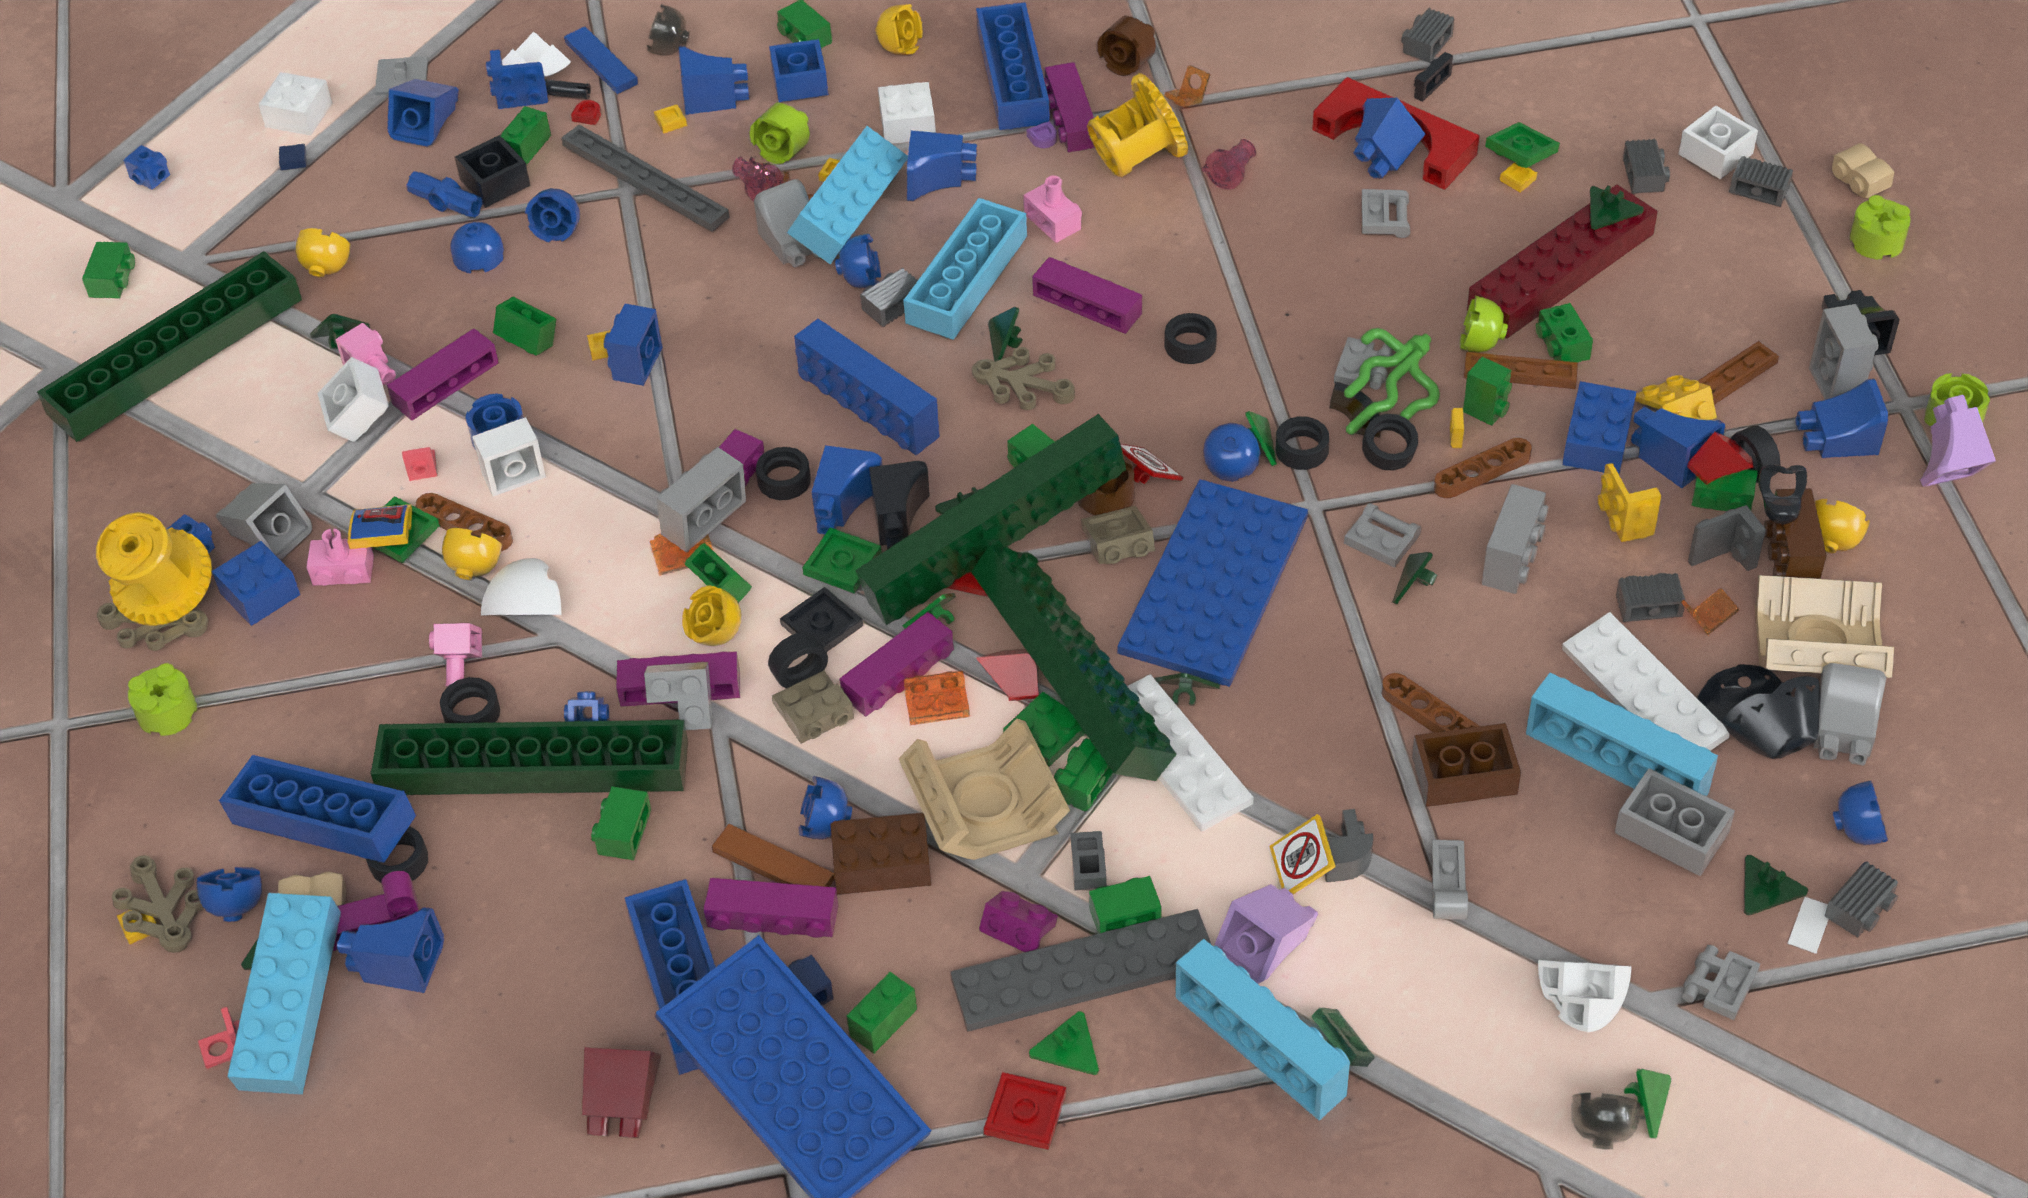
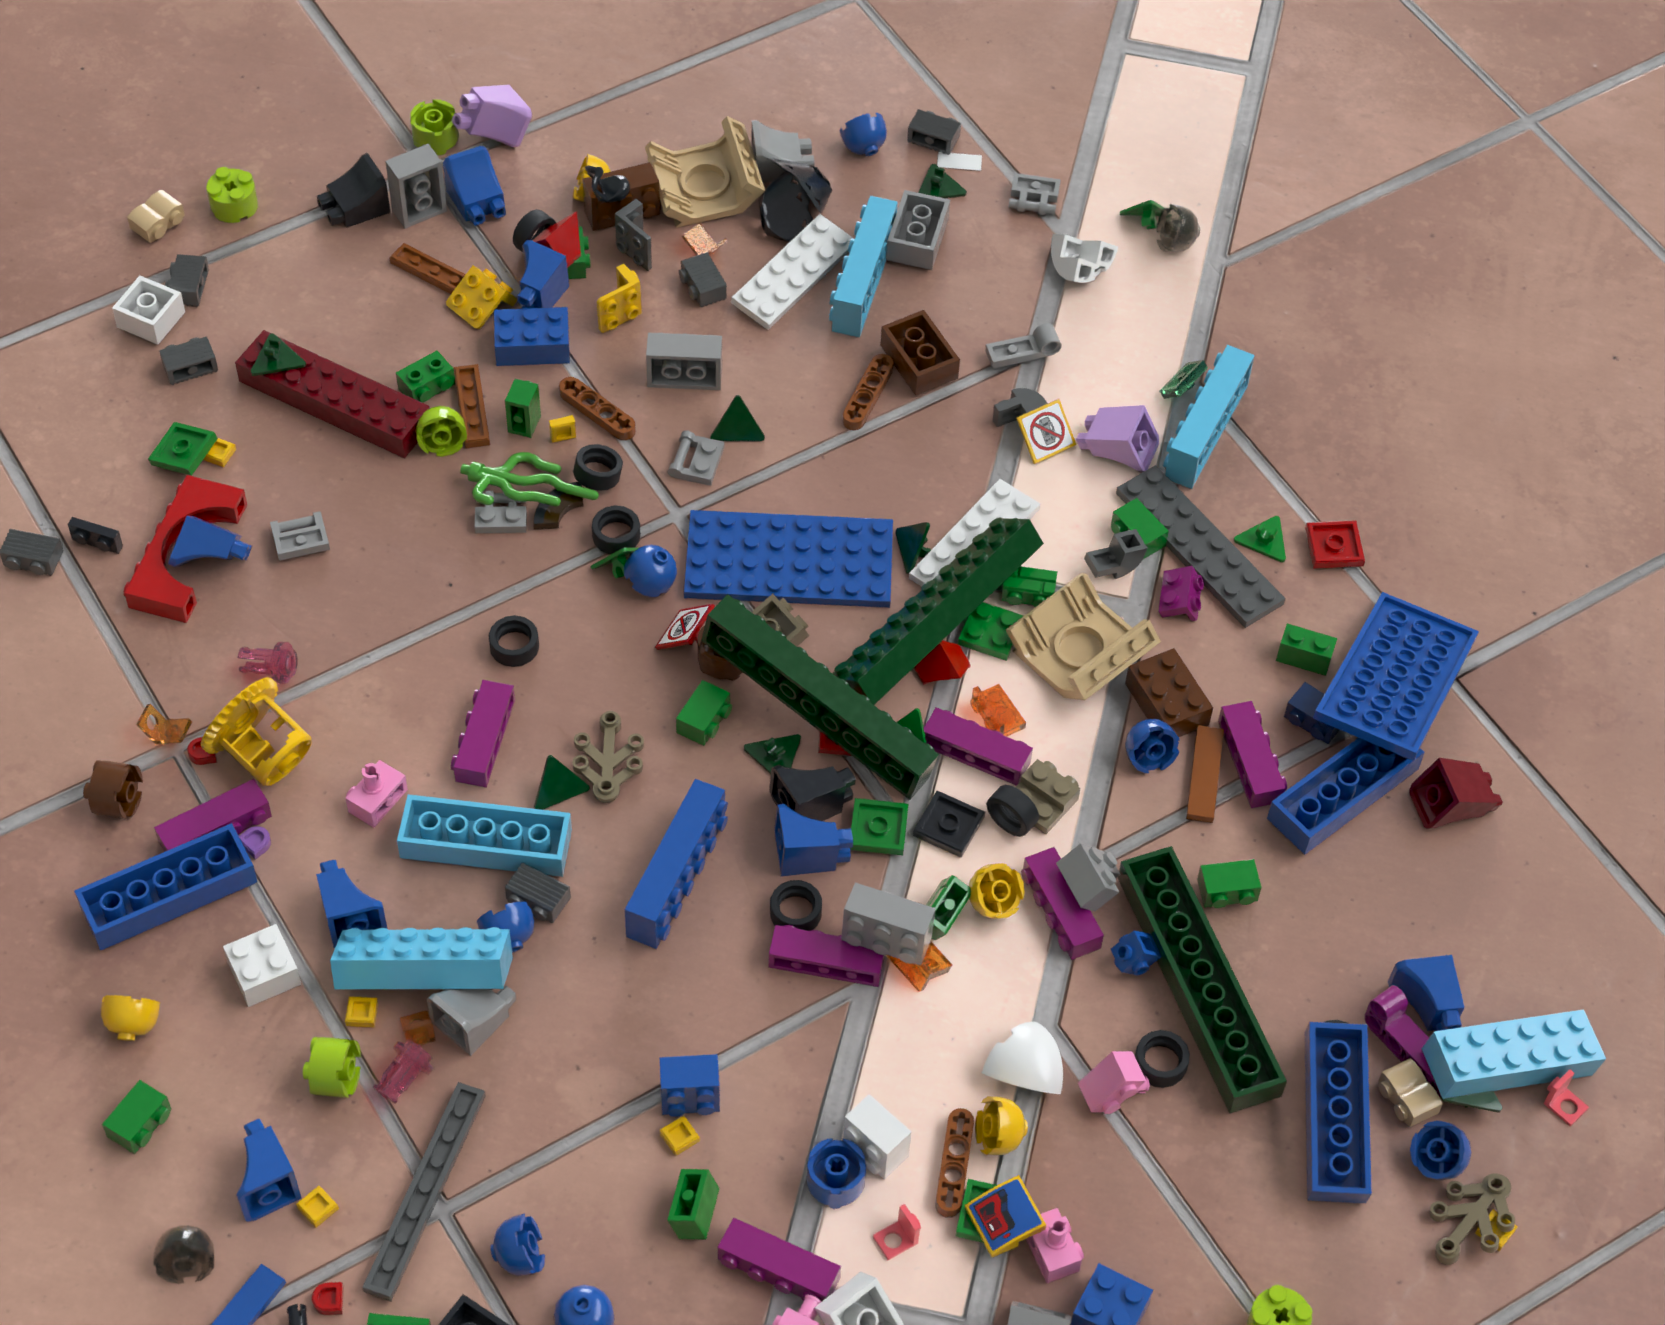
camera: 115 degrees left, 5 degrees up
blue brick [769,39,829,102] -> none

